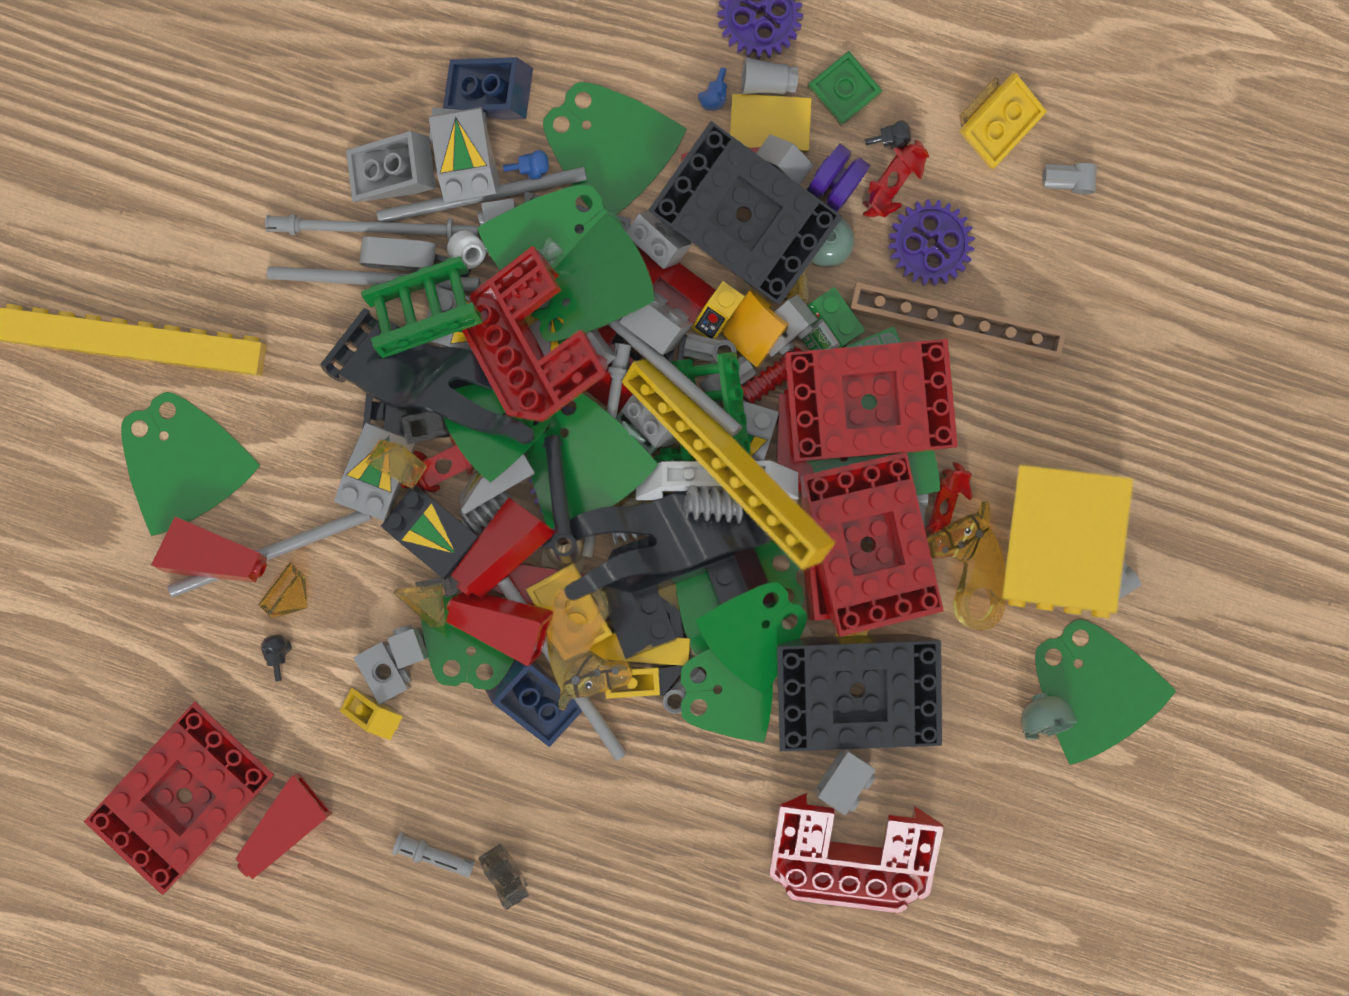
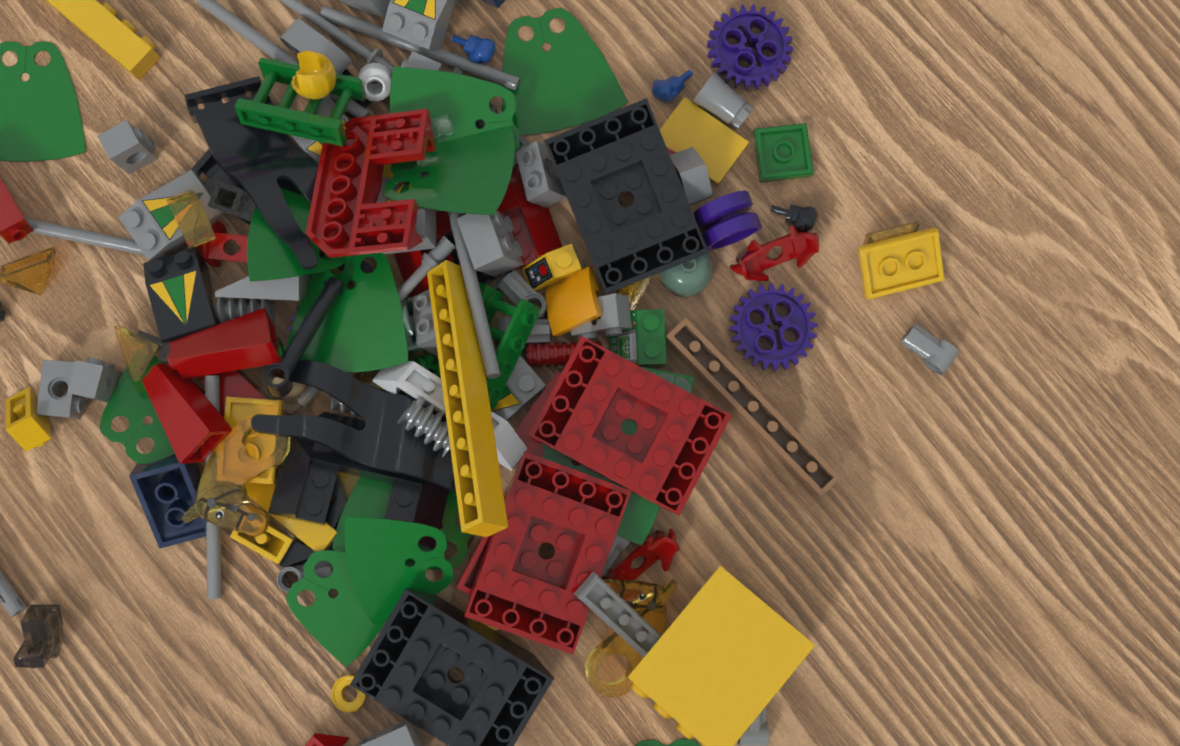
camera: 30 degrees right, 5 degrees down
none -> light grey brick [97,120,157,174]
none -> yellow hair [291,50,336,100]
none -> yellow piece [331,675,367,712]
none -> light grey tile [574,572,662,658]

